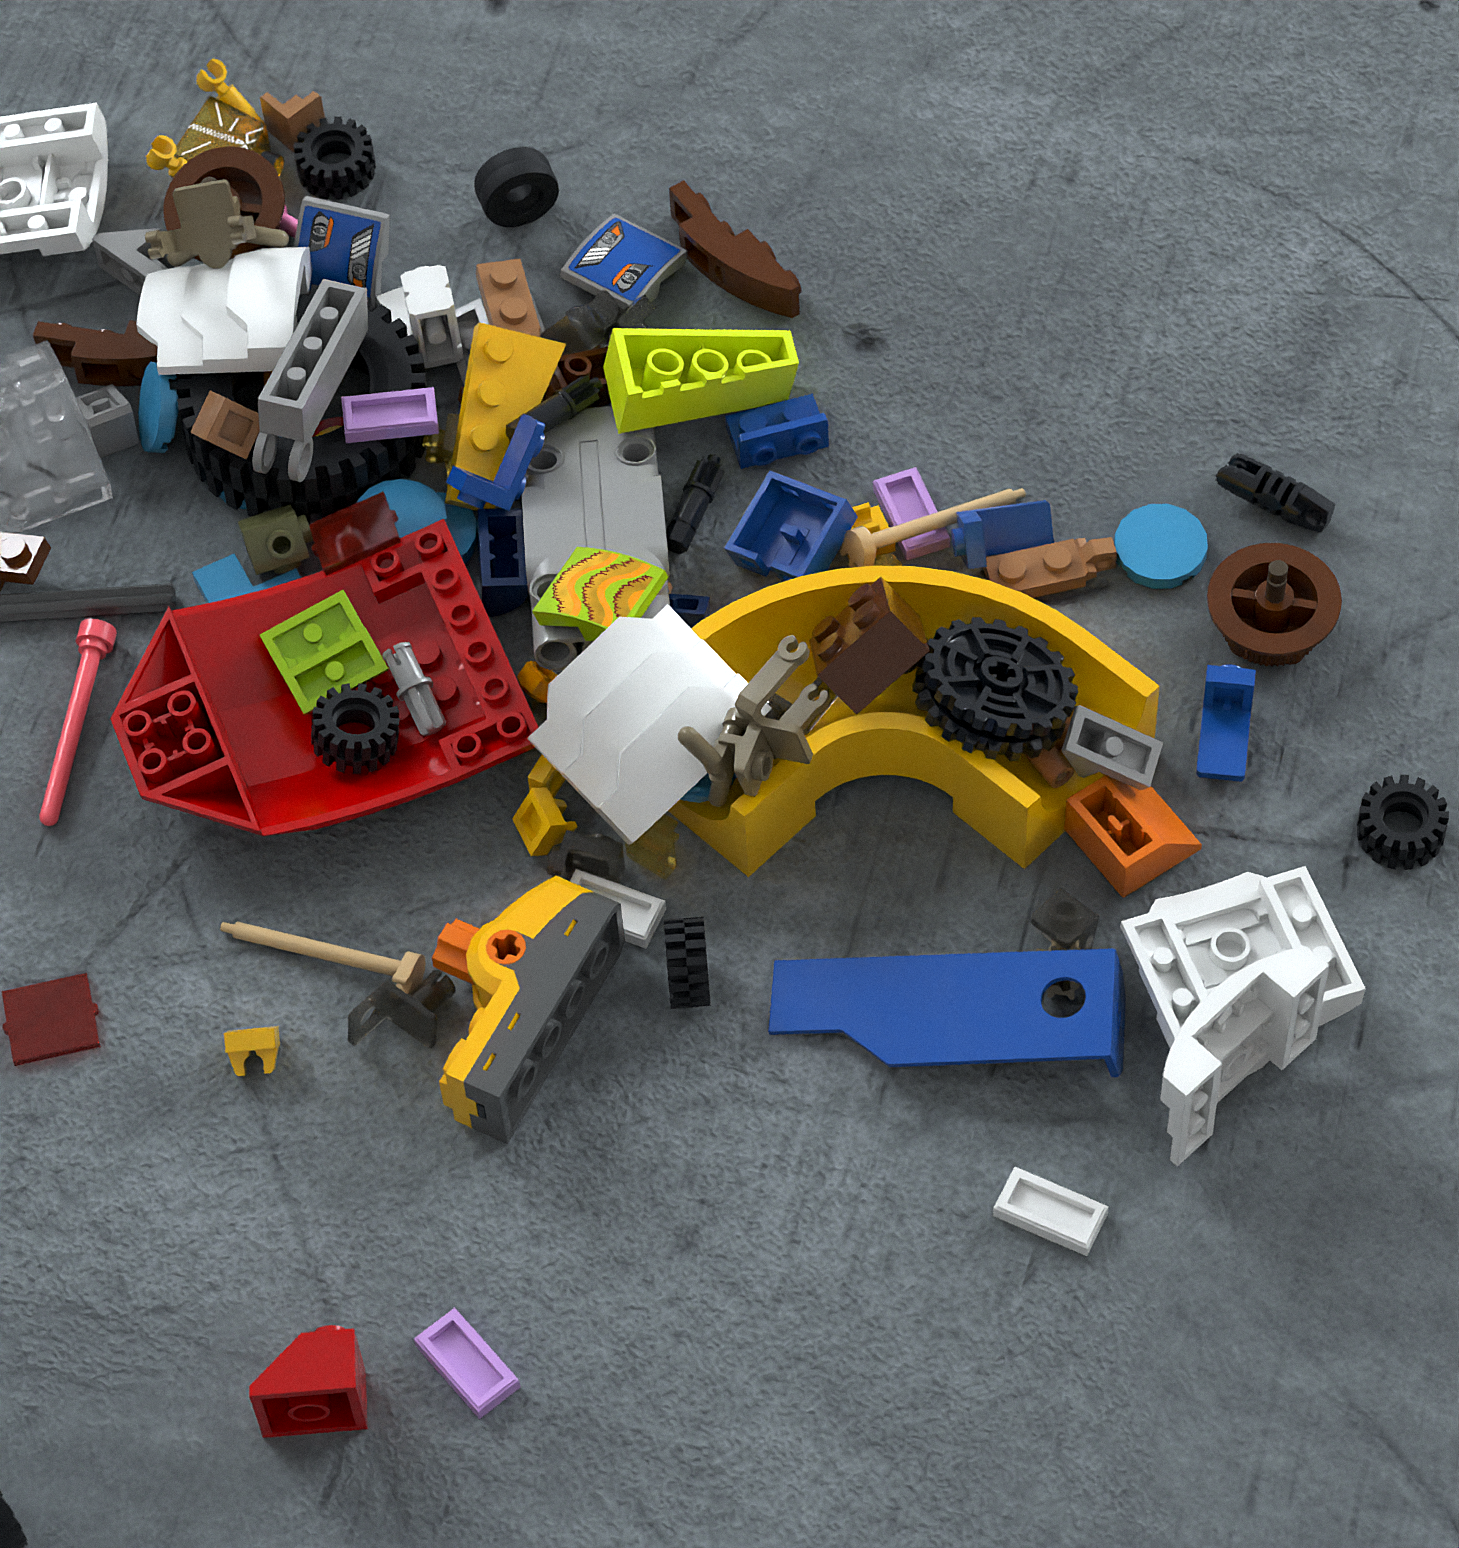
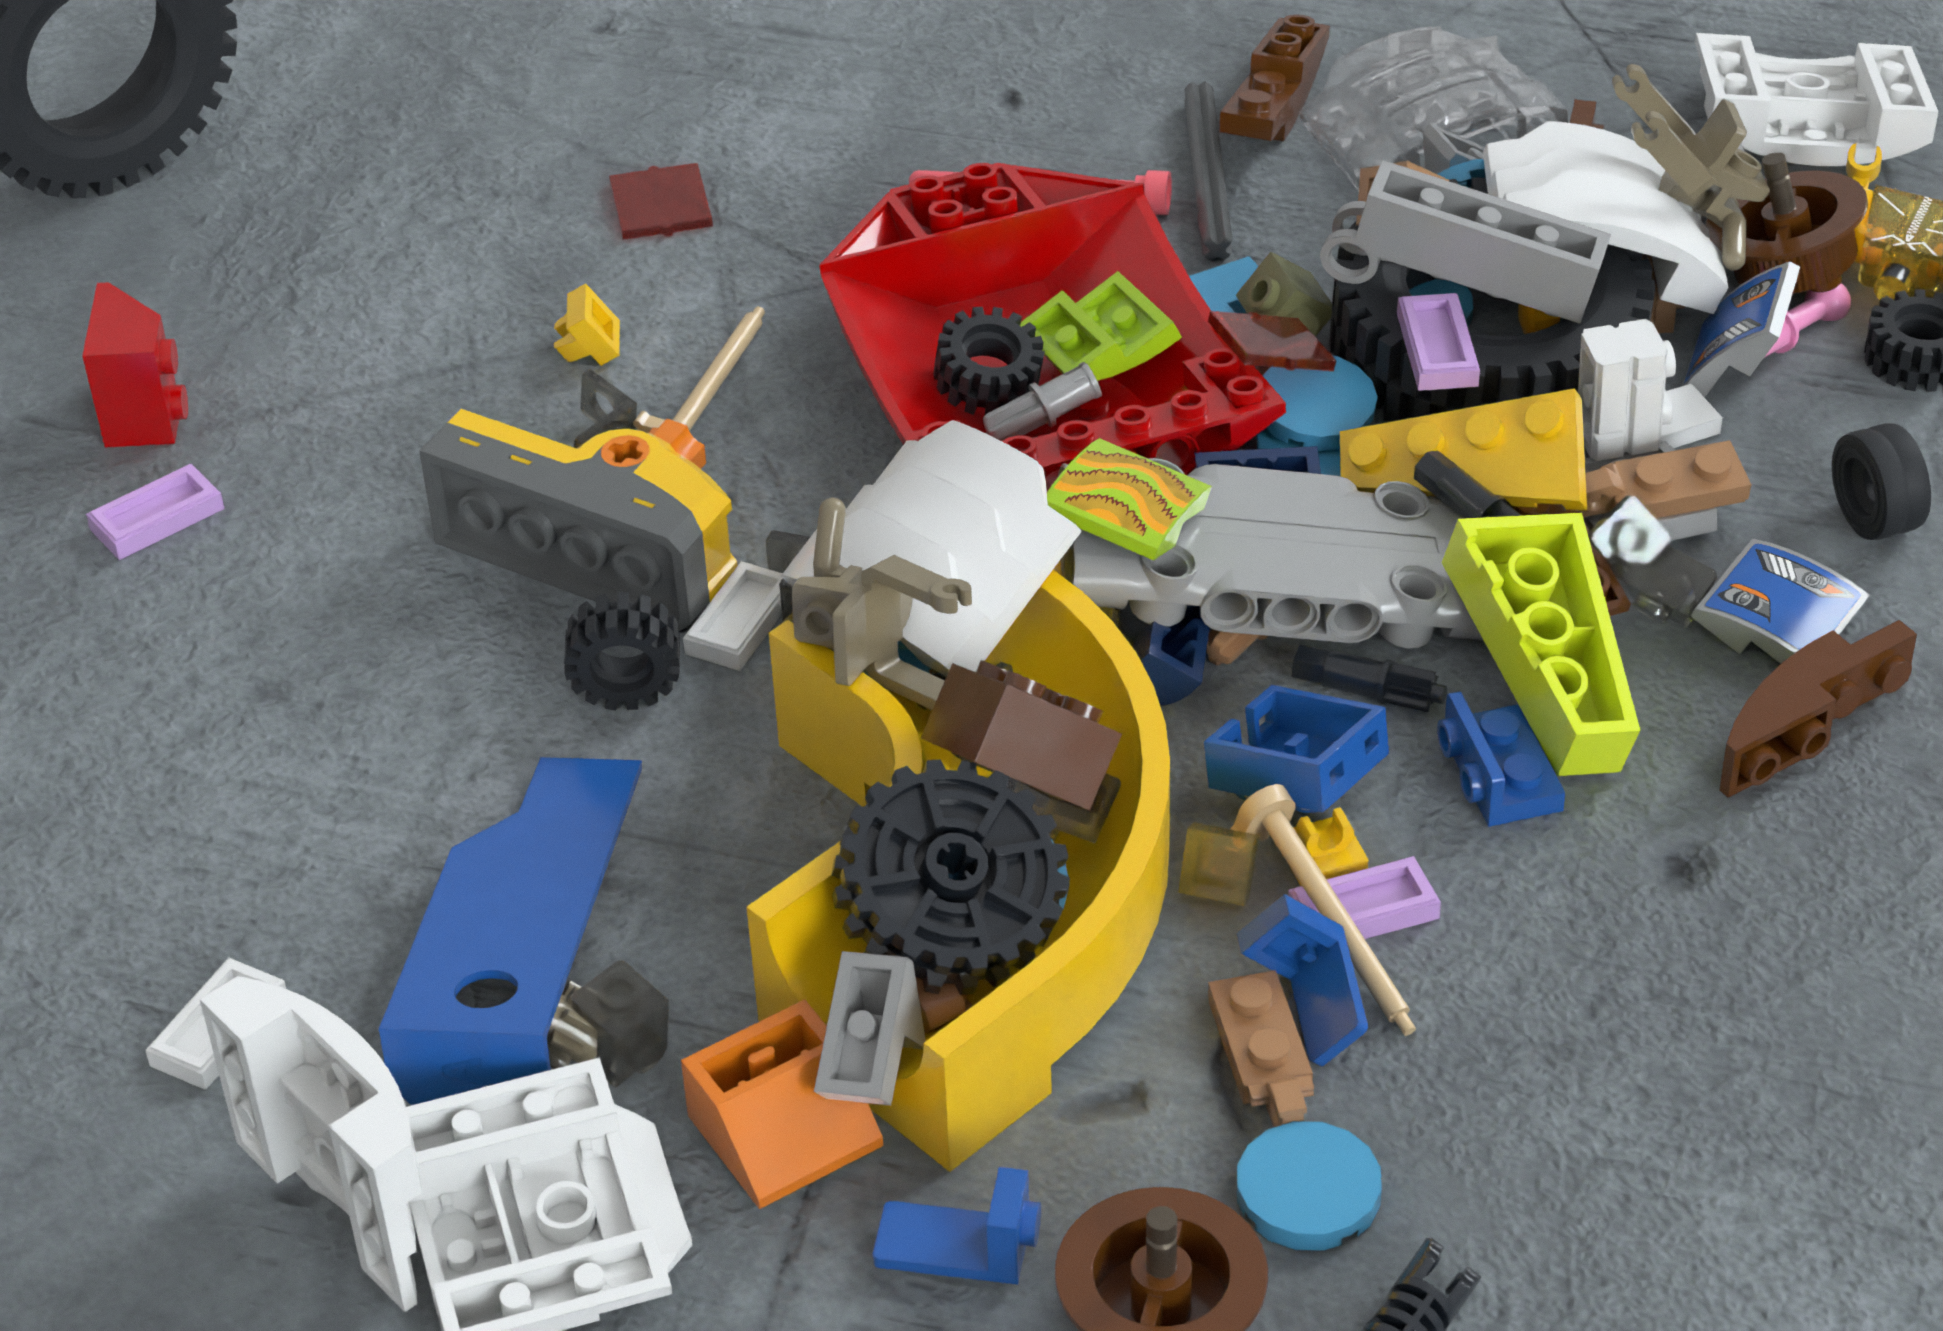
camera: 90 degrees right, 15 degrees down
blue bracket [446,413,545,511] -> none

